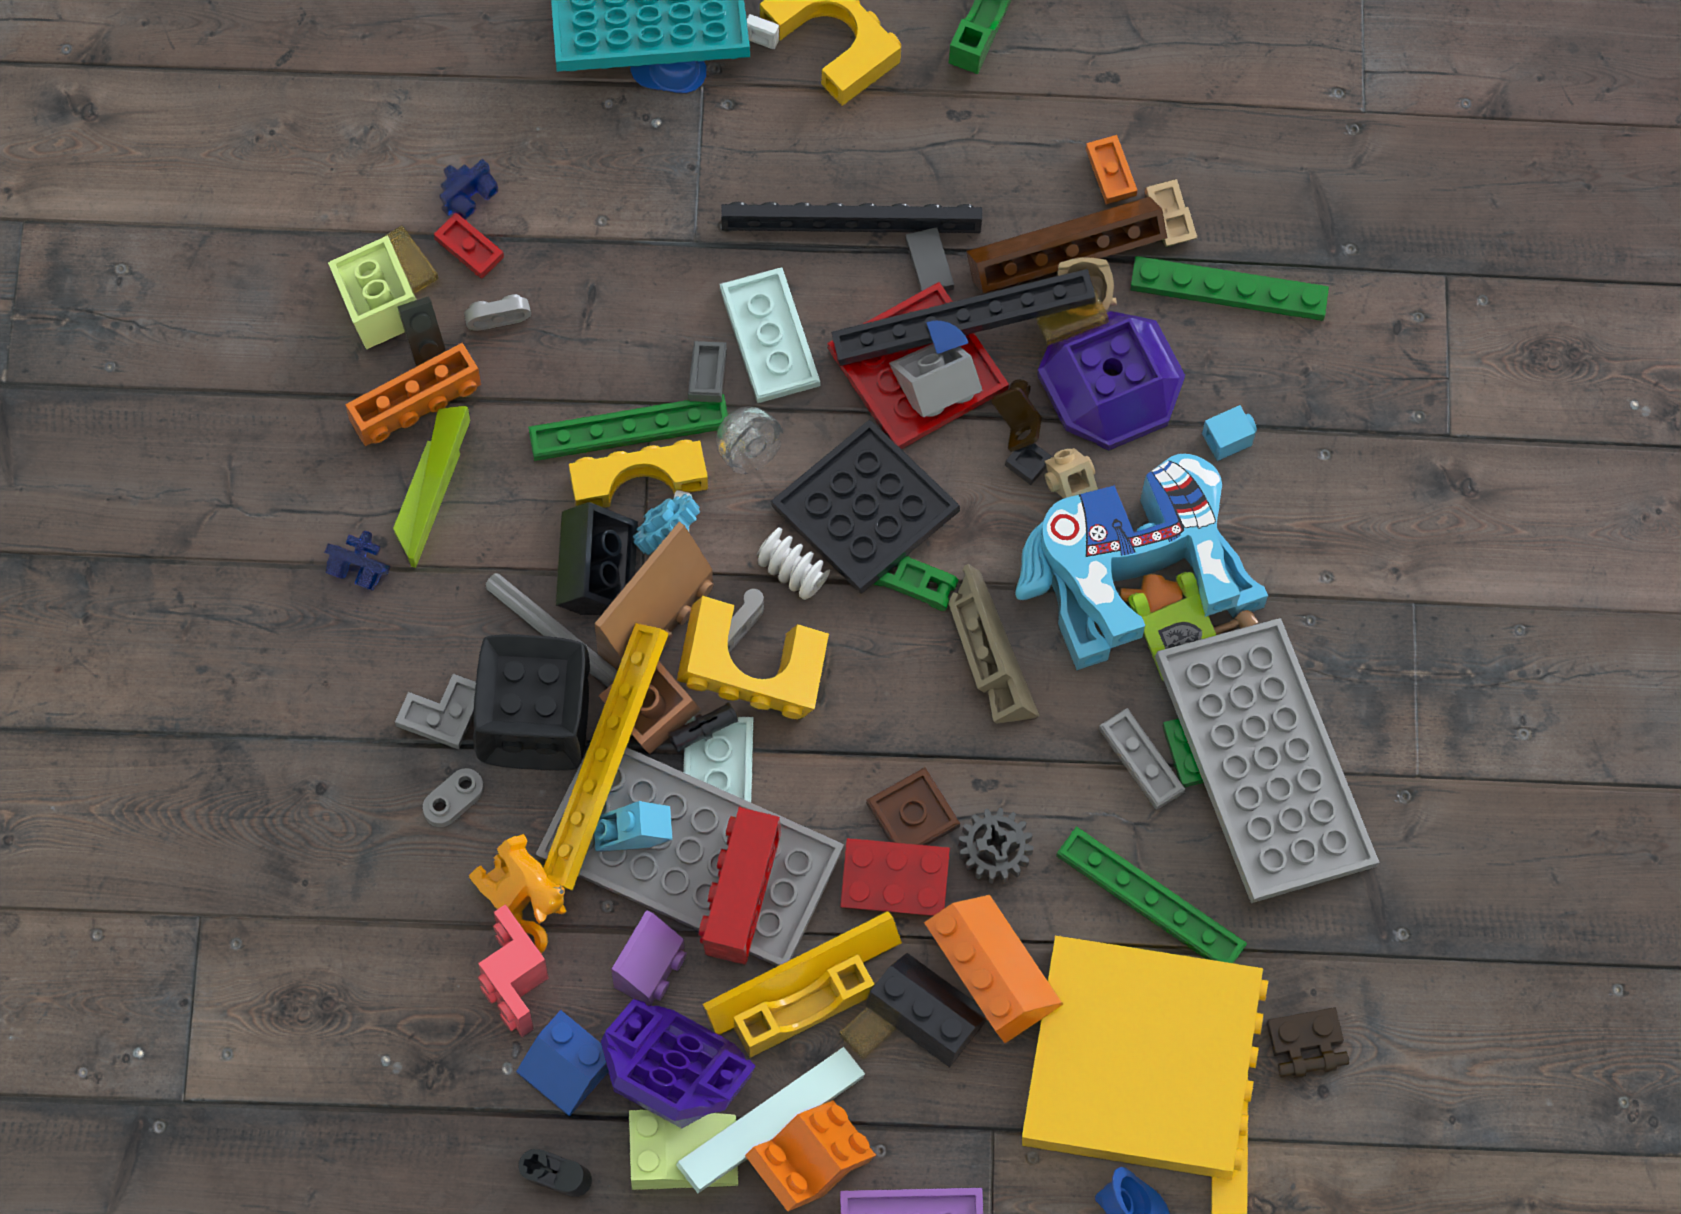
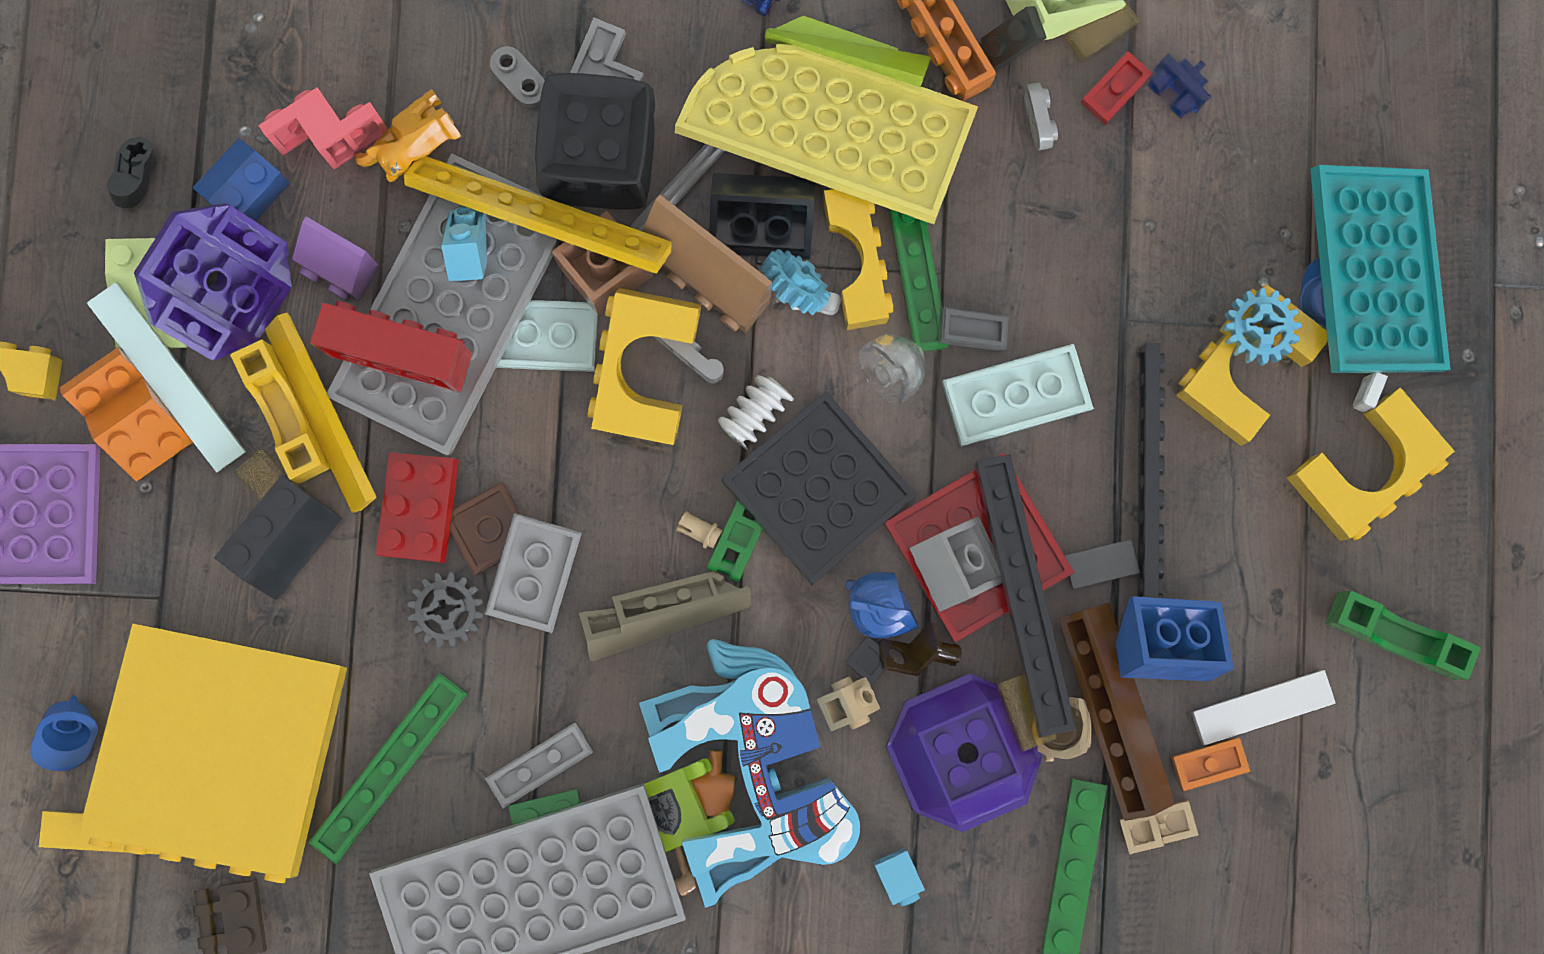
camera: 85 degrees right, 15 degrees up
black pin [668,702,738,752] -> none
orange slope [924,895,1063,1044] -> none
blue tile [926,320,968,354] -> none
none -> light grey tile [485,513,582,633]
none -> light yellow plate [675,44,978,224]
none -> tan pin [676,511,723,549]
none -> blue helmet [845,572,919,639]
none -> blue slope [1116,596,1234,681]
none -> yellow arch [1176,284,1328,446]
none -> white tile [1191,670,1336,745]
none -> medium azure gear [1222,288,1302,366]

